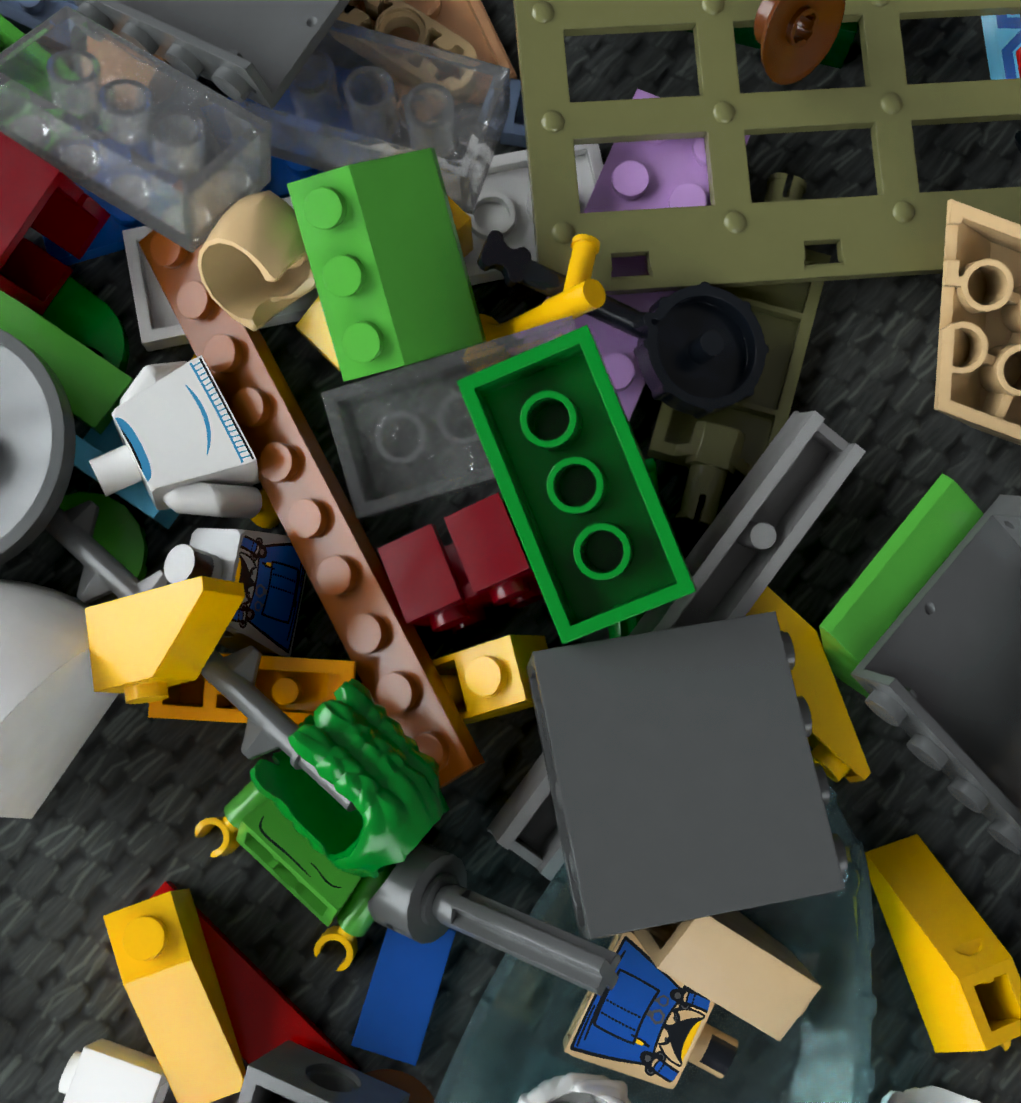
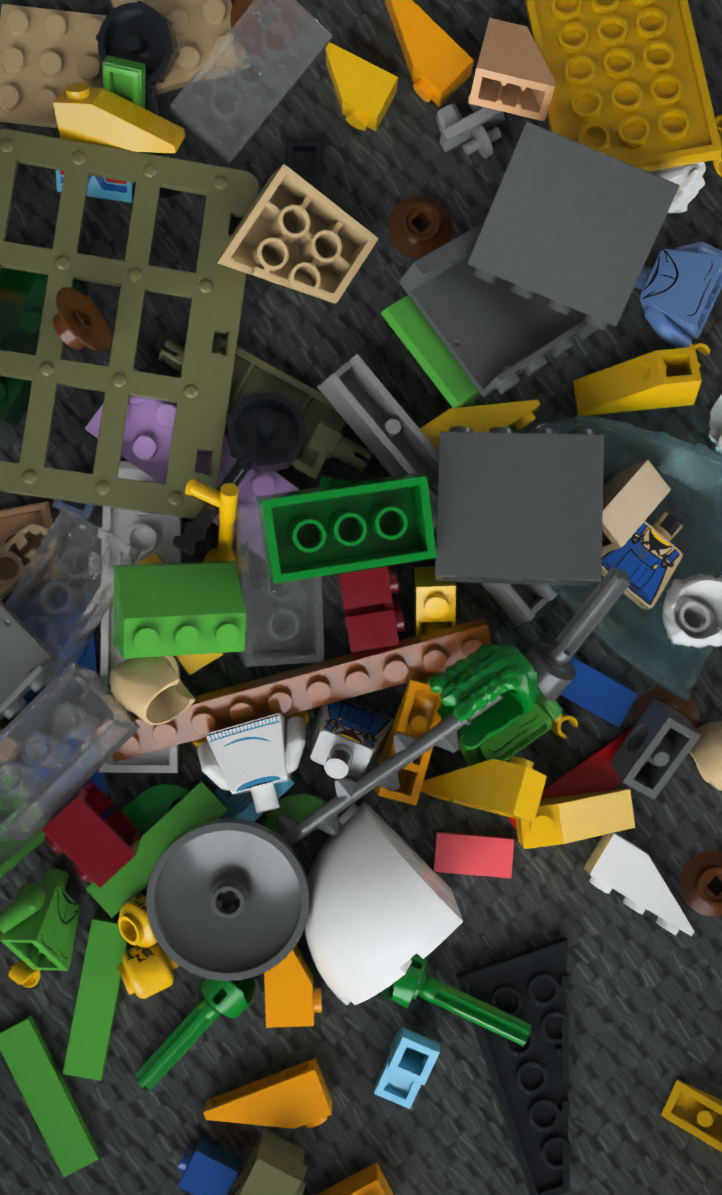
camera: 80 degrees left, 10 degrees up
yellow slope [85,576,245,704] -> none
none -> yellow slope [420,756,547,823]
none -> coral tile [433,831,514,878]

